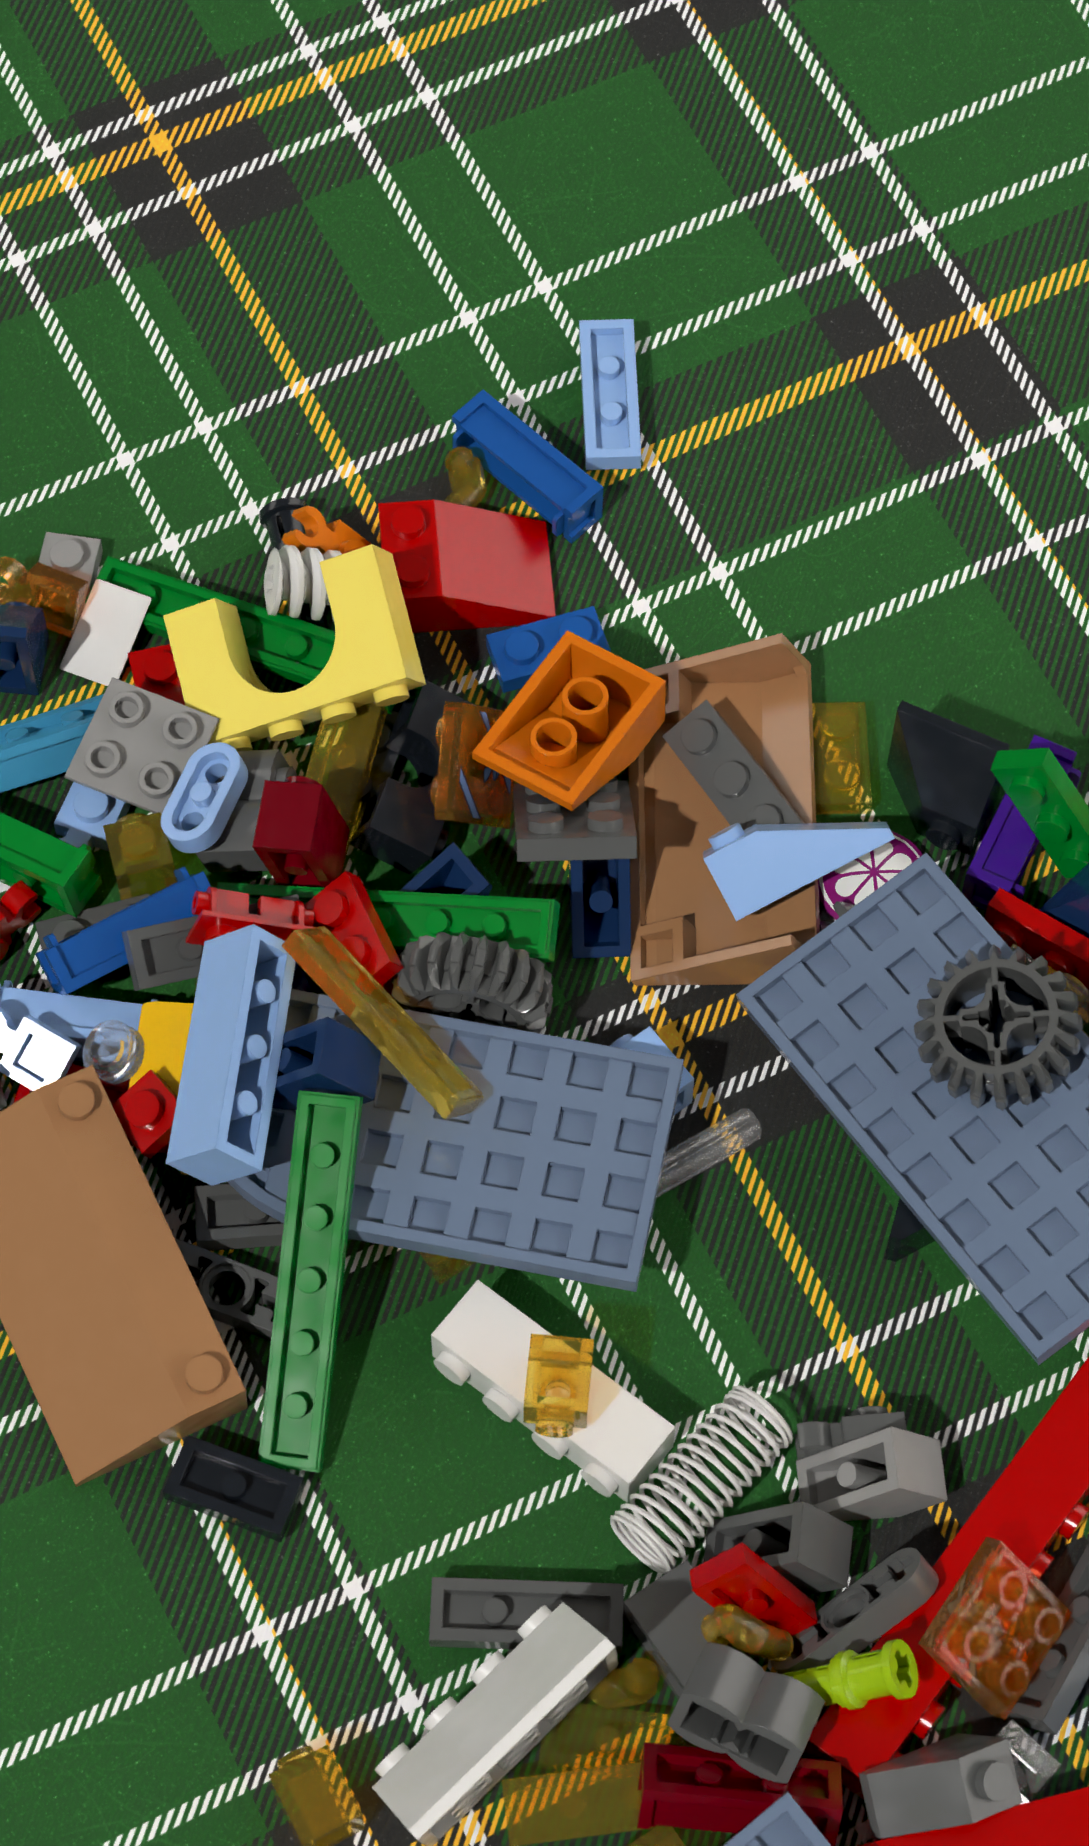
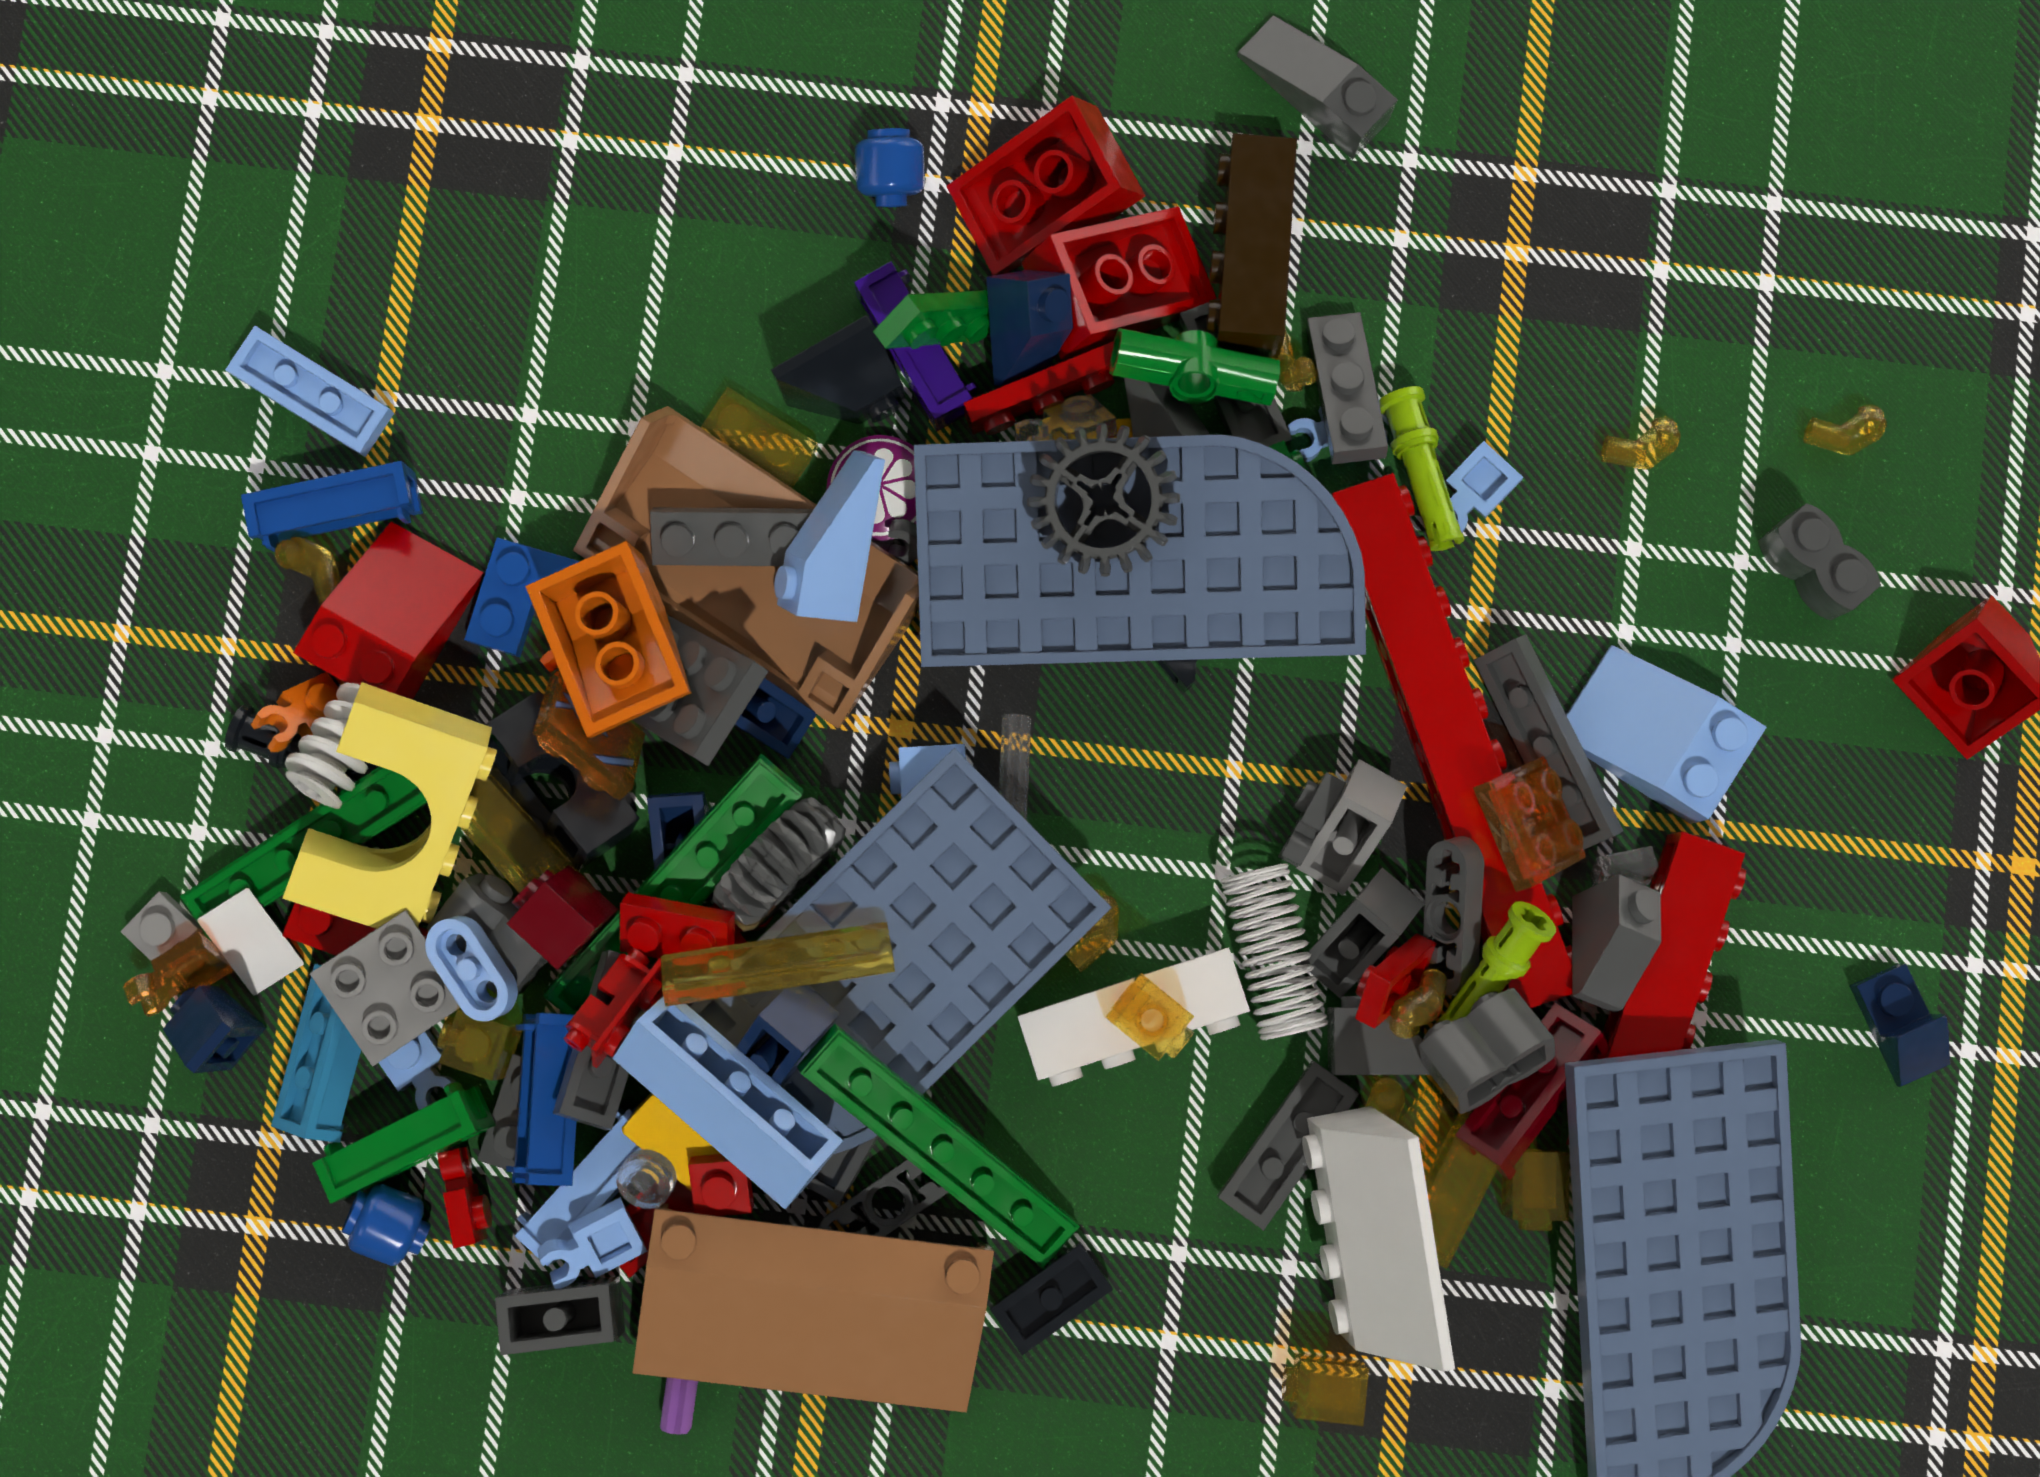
camera: 55 degrees left, 20 degrees up
none -> clear yellow arm [1065,889,1119,972]

